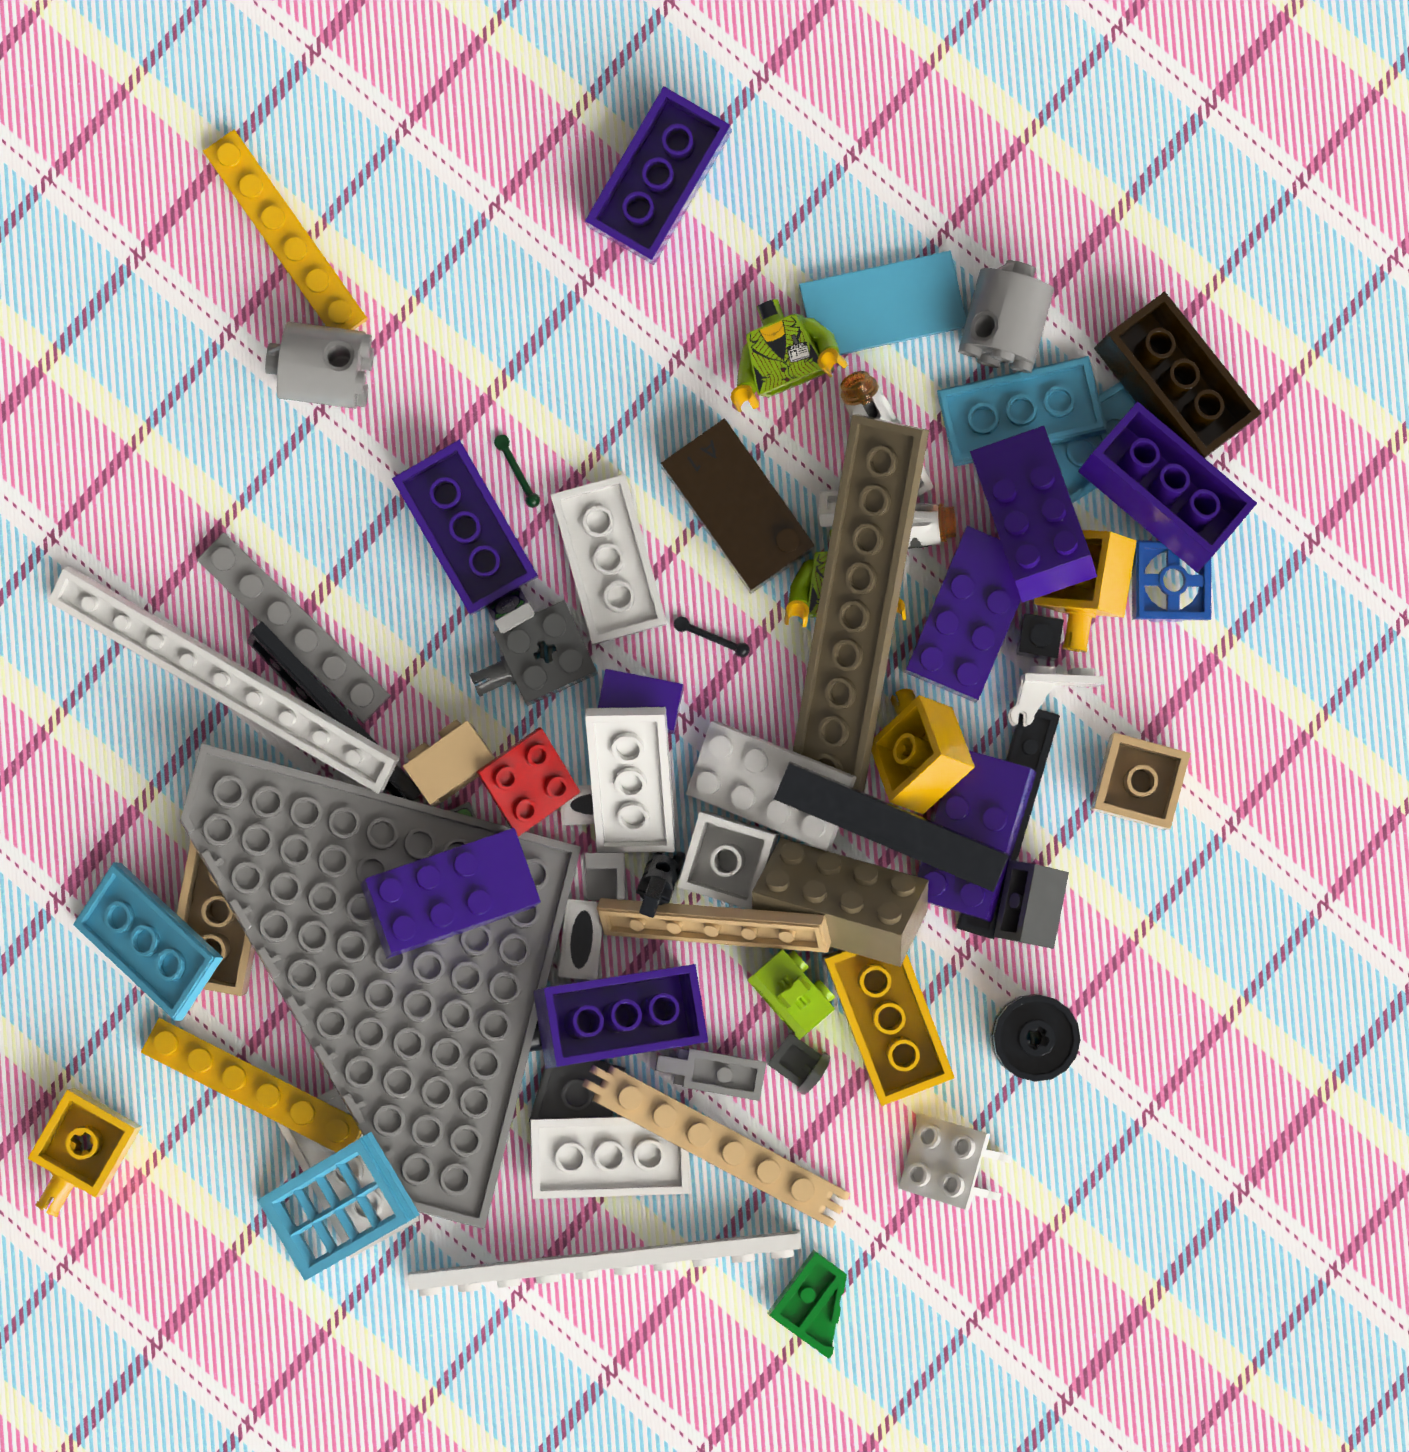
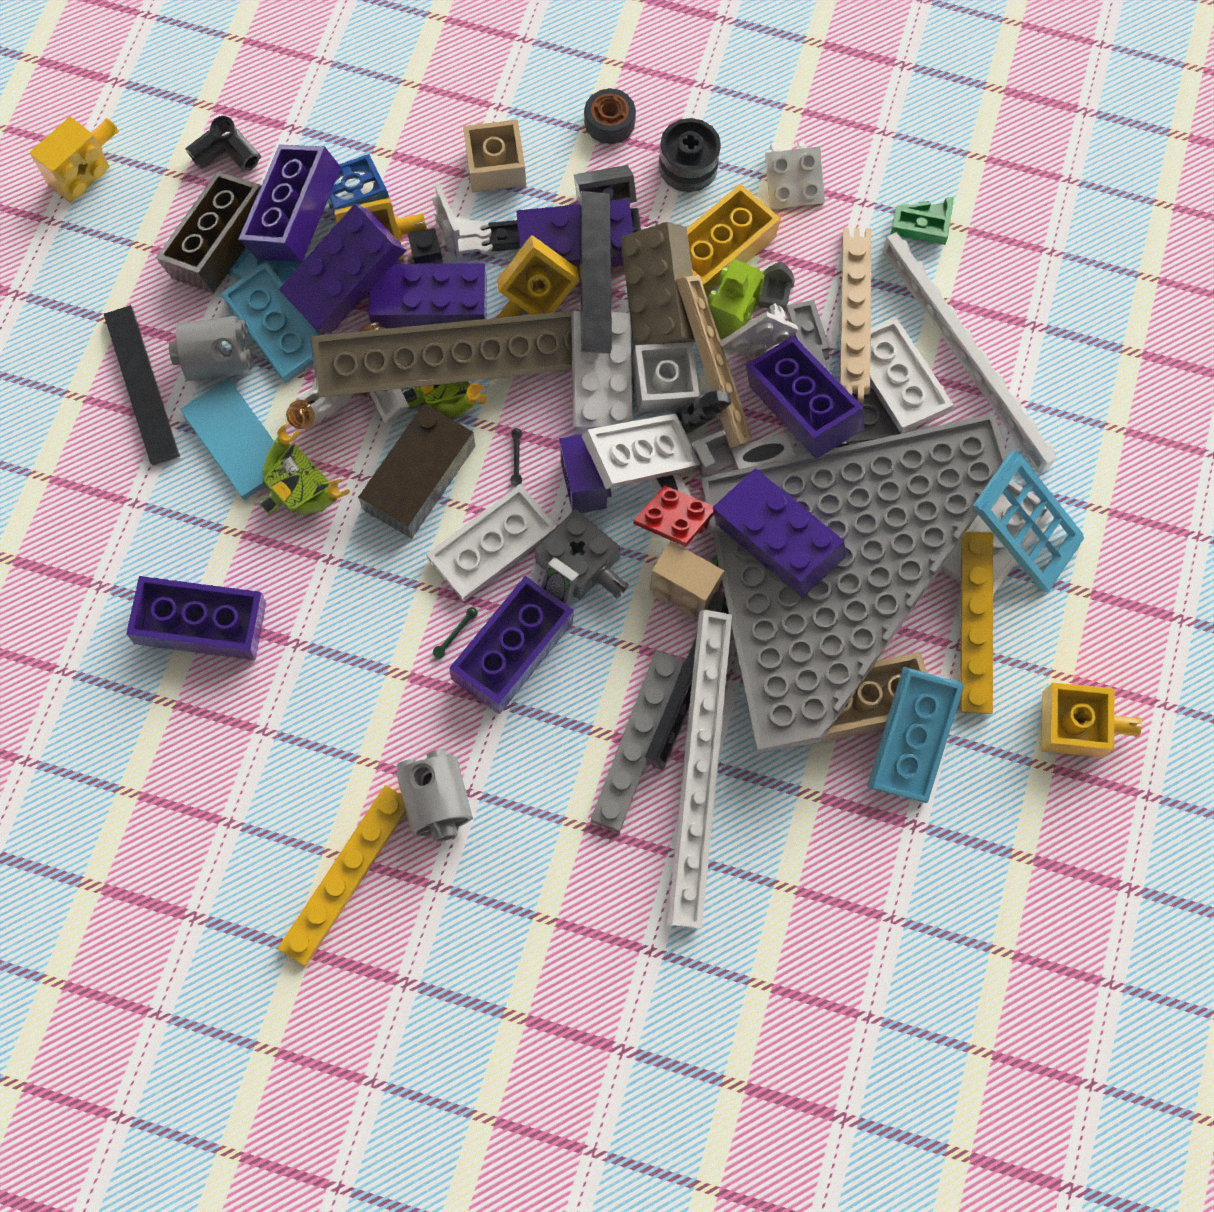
camera: 120 degrees left, 15 degrees down
none -> yellow brick [29,116,119,203]
none -> black tile [104,305,180,466]
none -> black piece [185,116,261,172]
none -> wheel [584,88,636,144]
none -> white plate [720,303,799,359]

